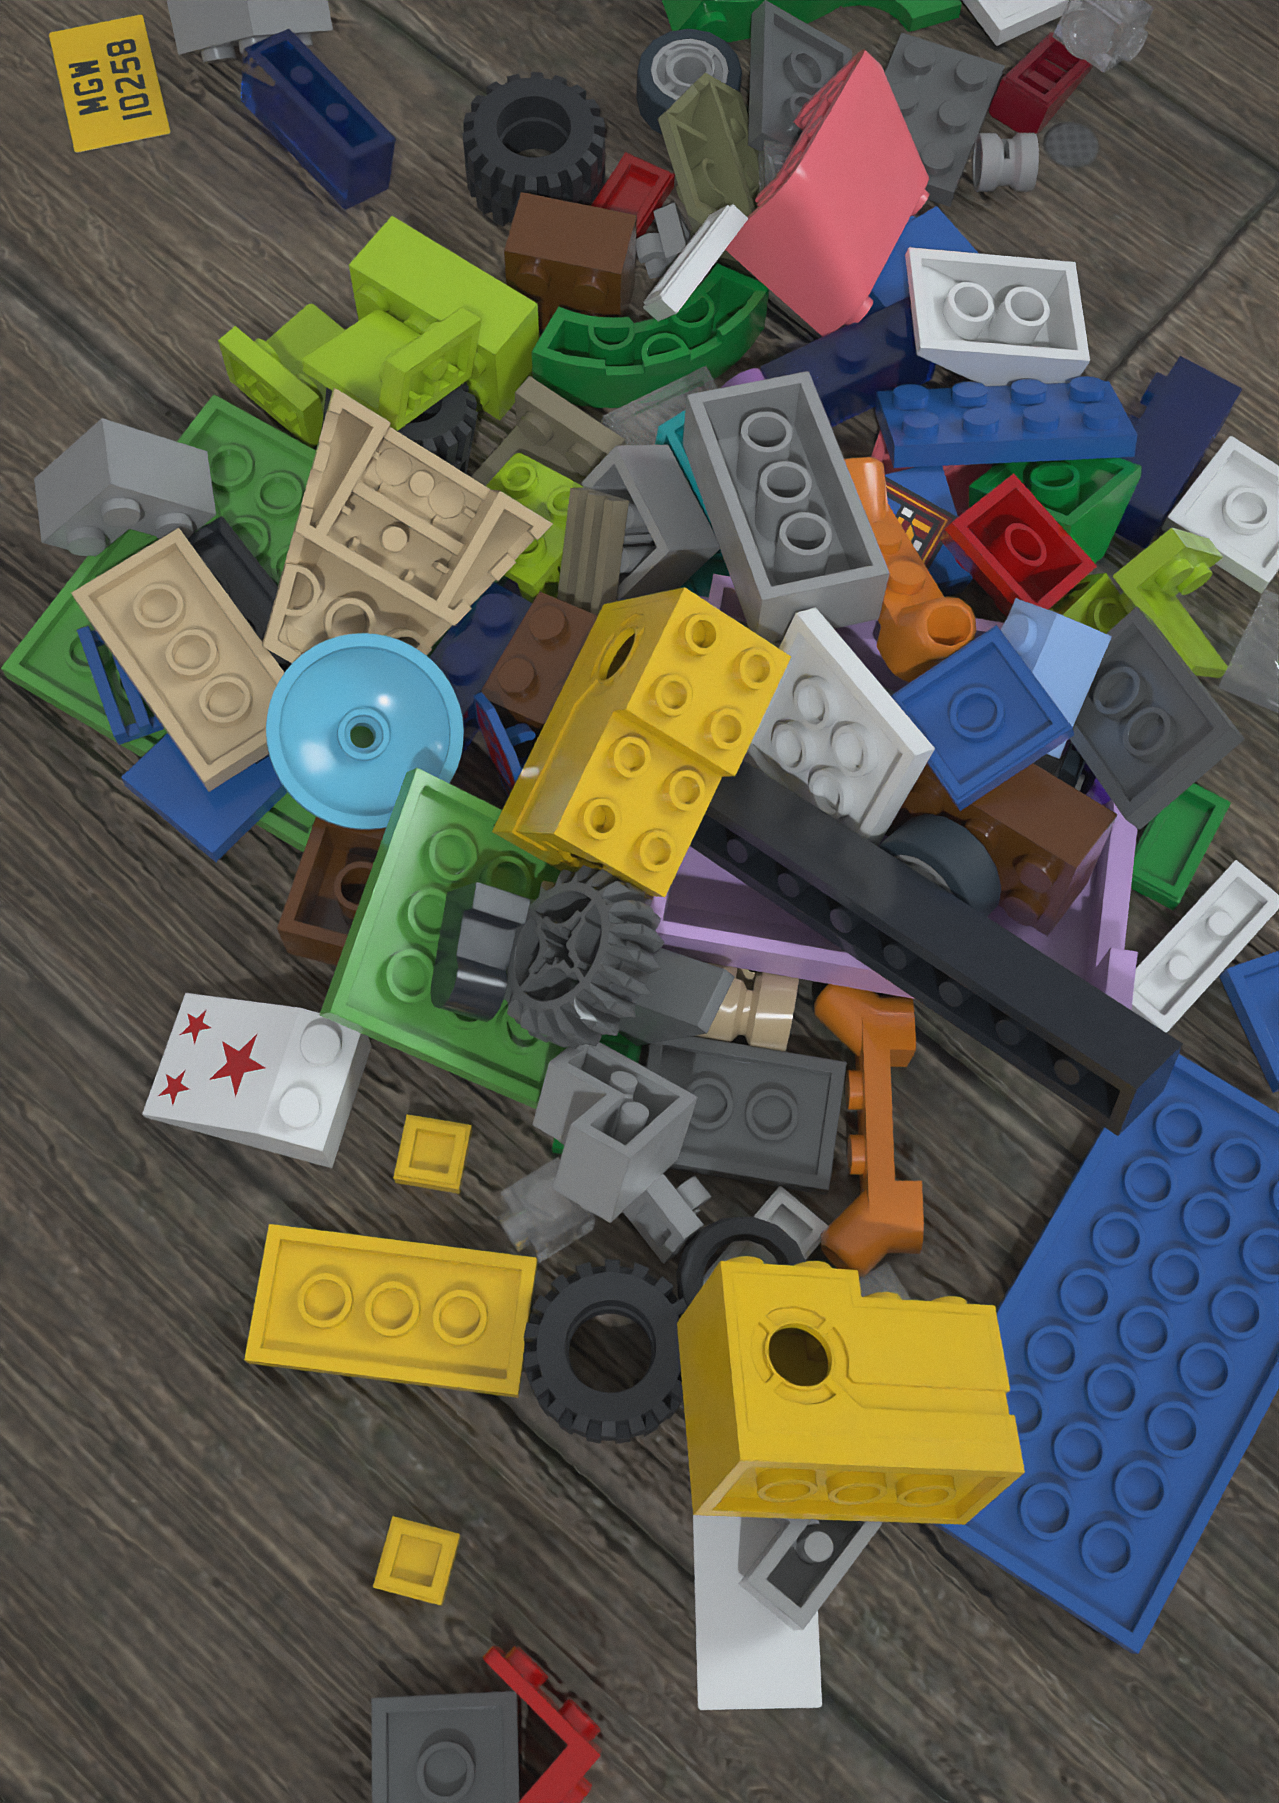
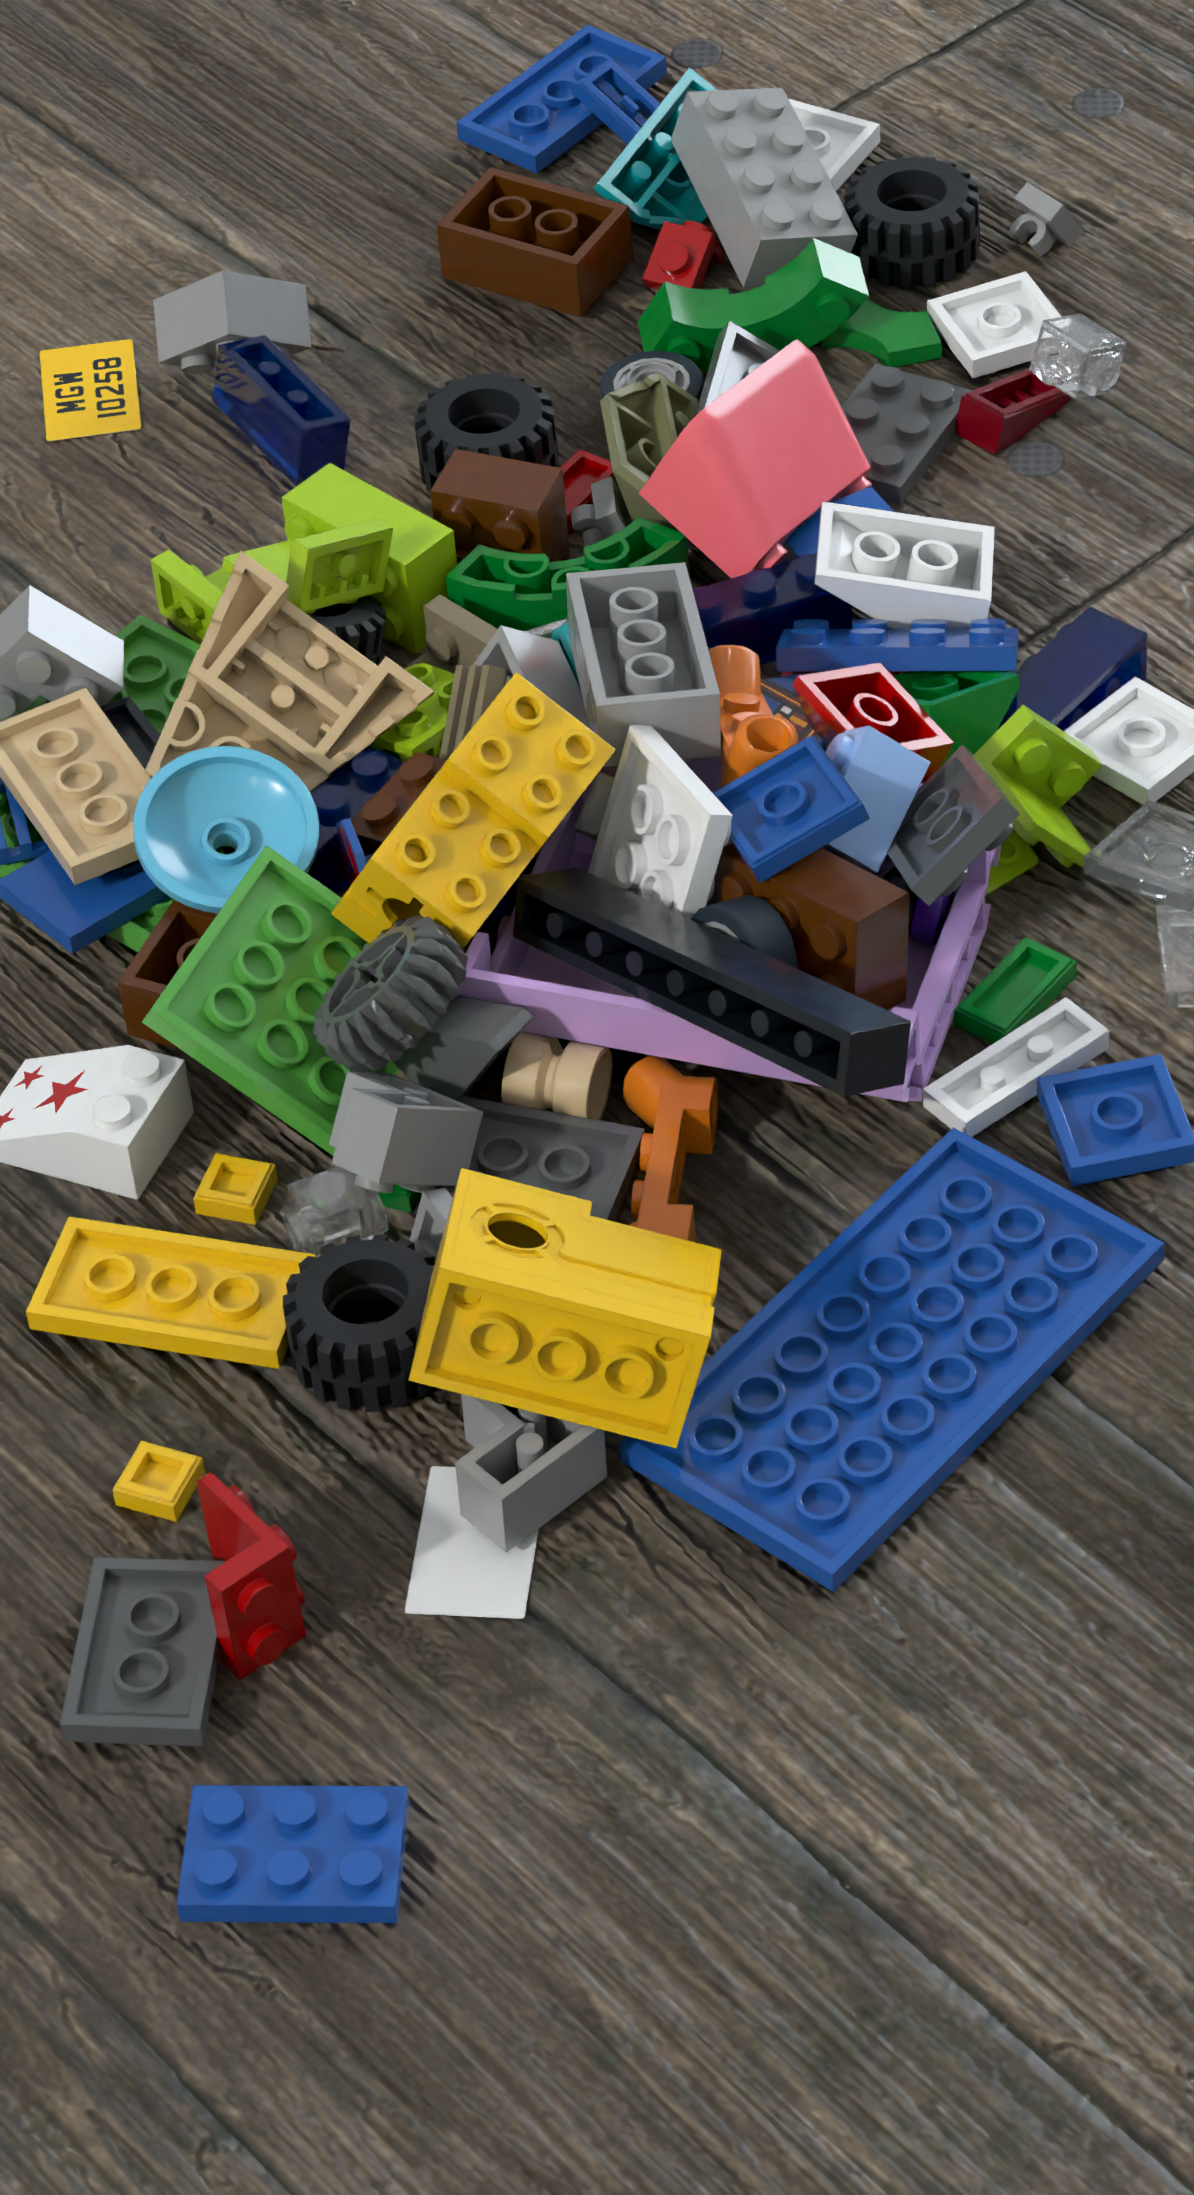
camera: 15 degrees right, 25 degrees down
black leg [430,882,530,1022] -> none
white tile [643,204,748,321] -> none
light grey wheel [972,133,1039,192] -> none

